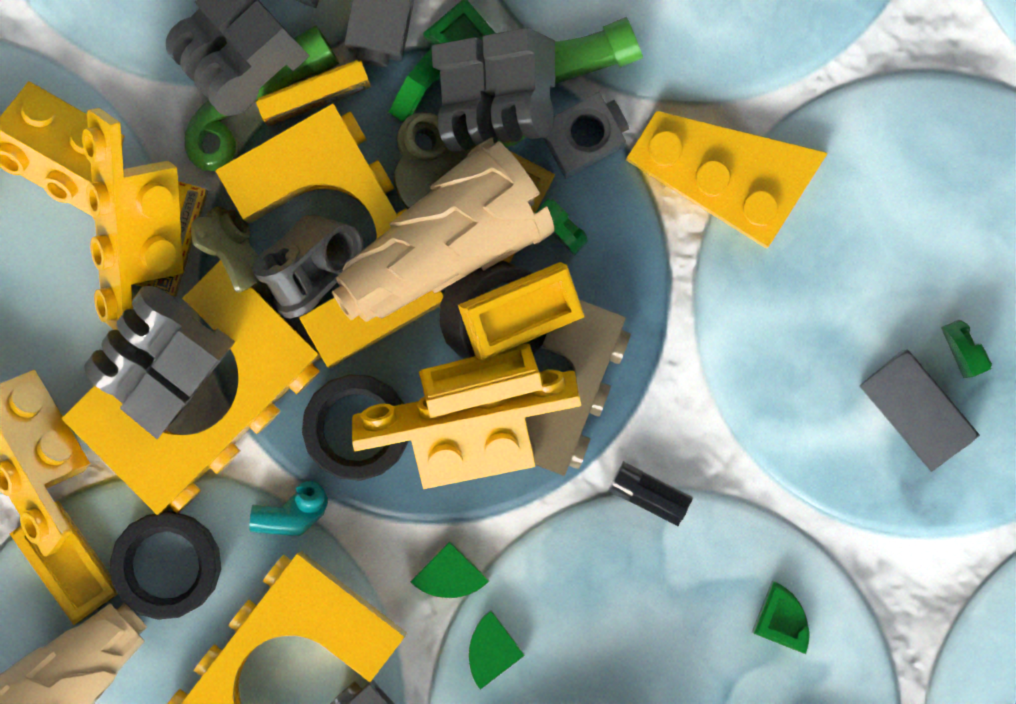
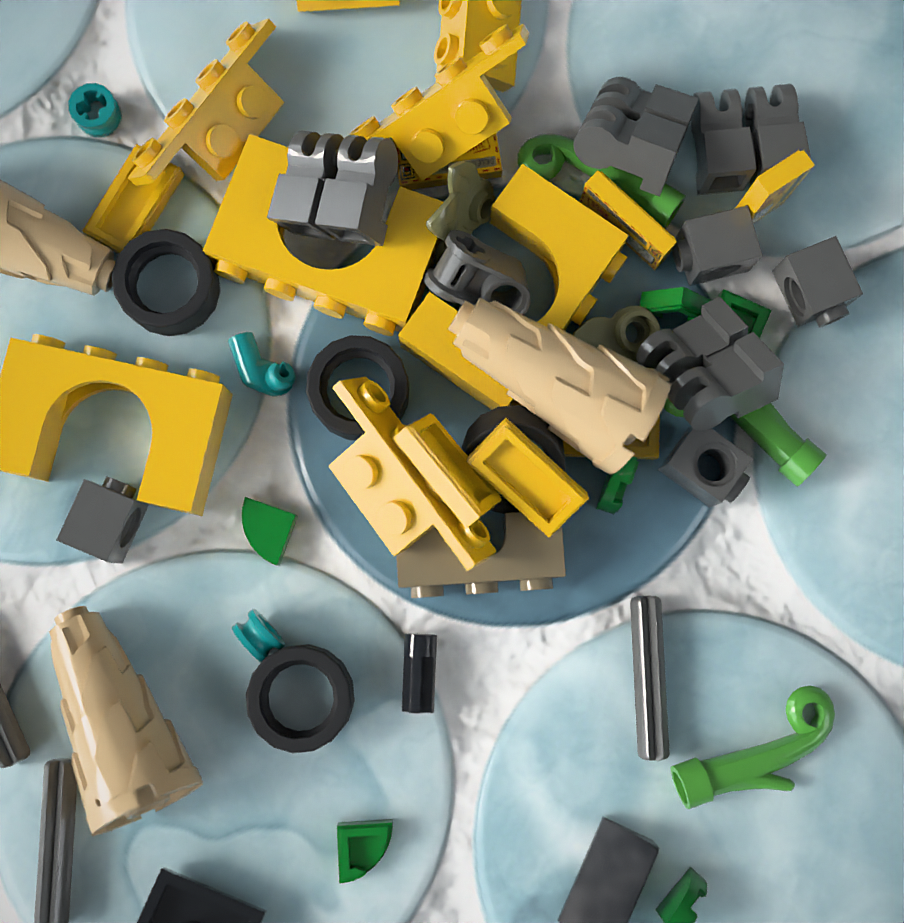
camera: 60 degrees right, 5 degrees down
green tile [469,610,525,690] -> none
yellow wing [626,111,828,249] -> none
none -> teal bush [232,609,285,662]
none -> black tyre [246,644,355,753]
none -> dark grey axle [630,596,670,761]
none -> bright green plant [671,685,835,810]

